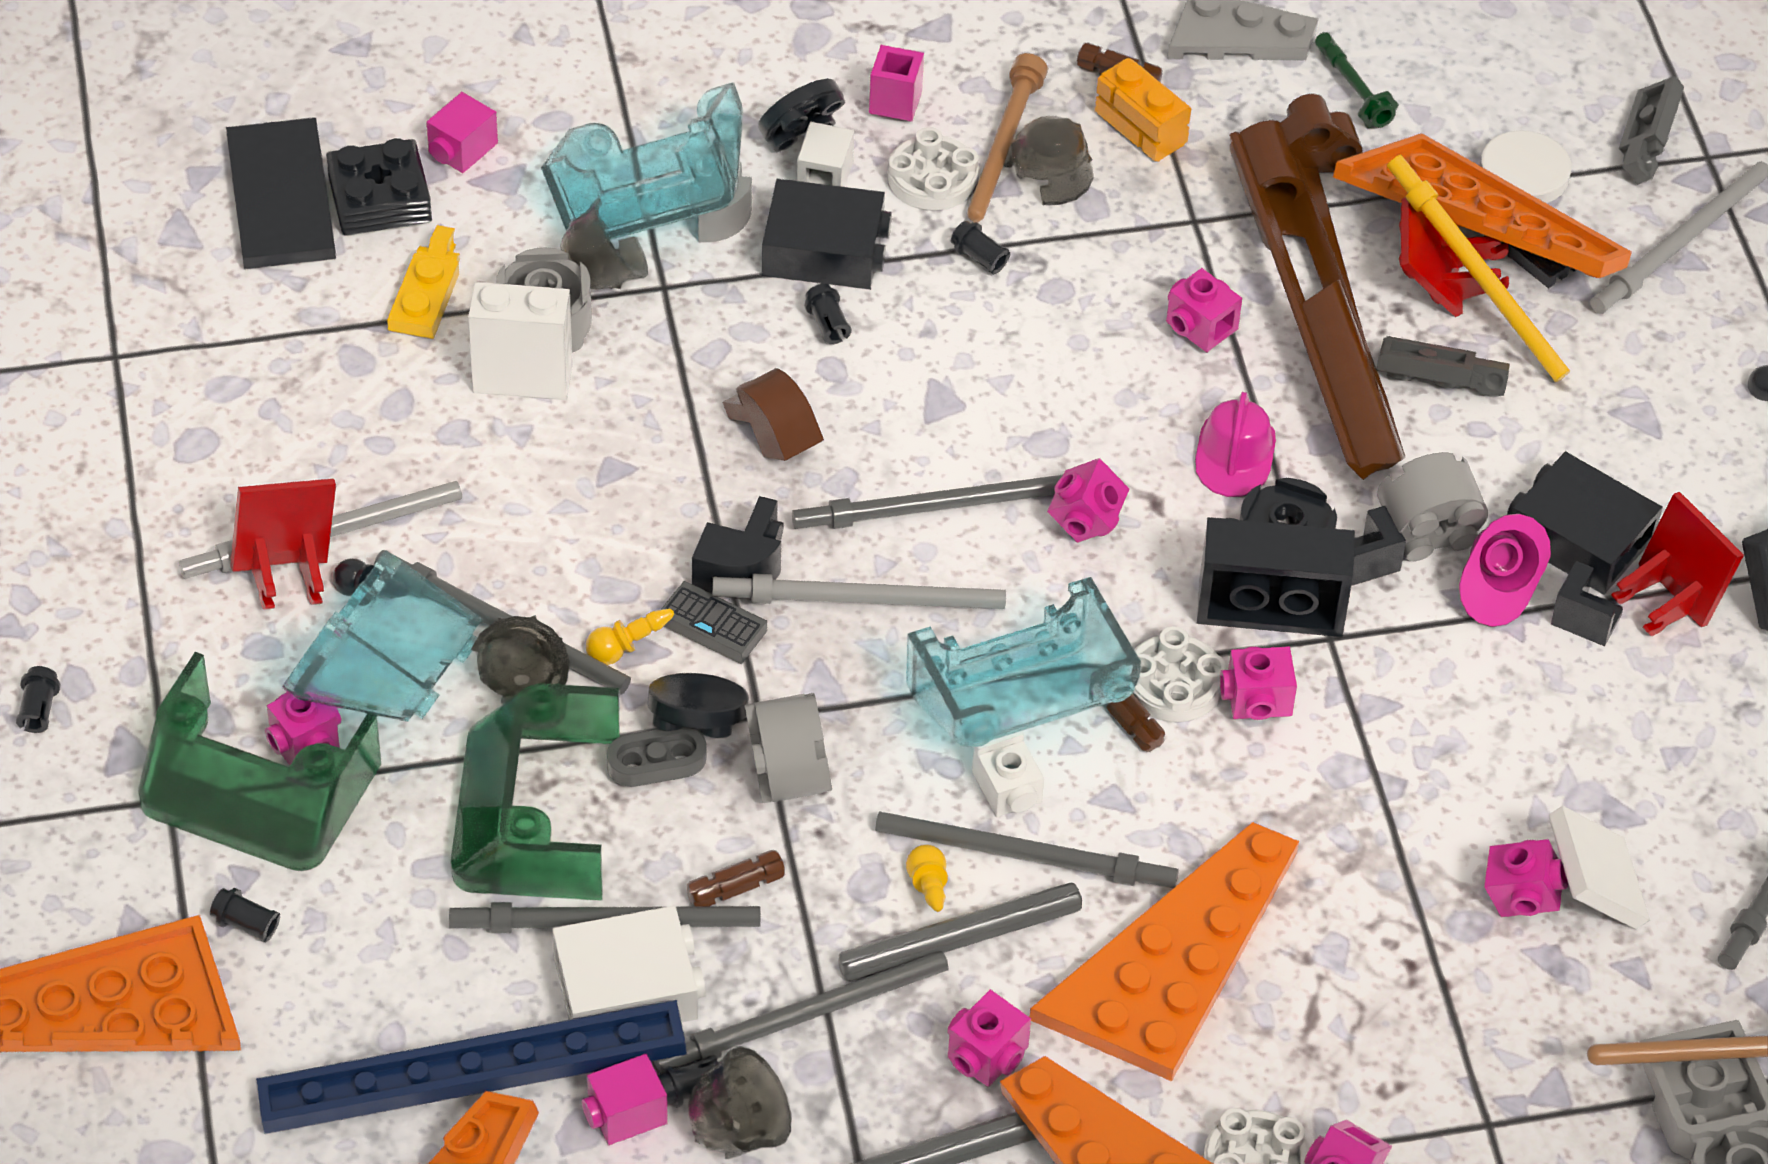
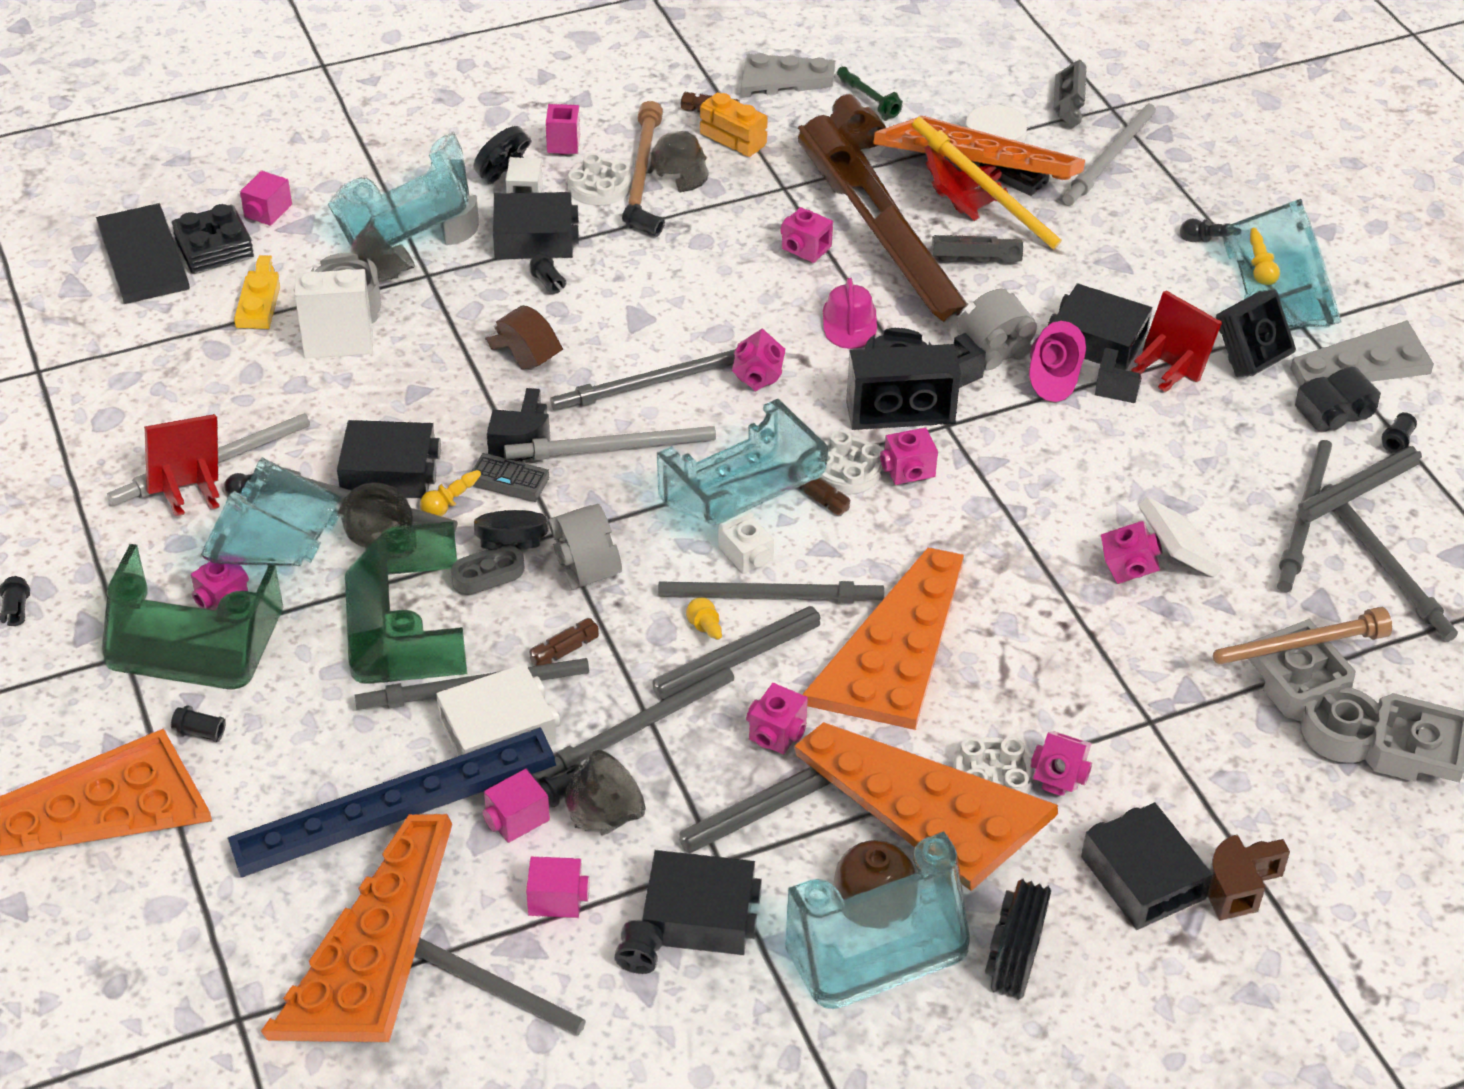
camera: 10 degrees left, 5 degrees down
none -> black brick [337,420,441,498]

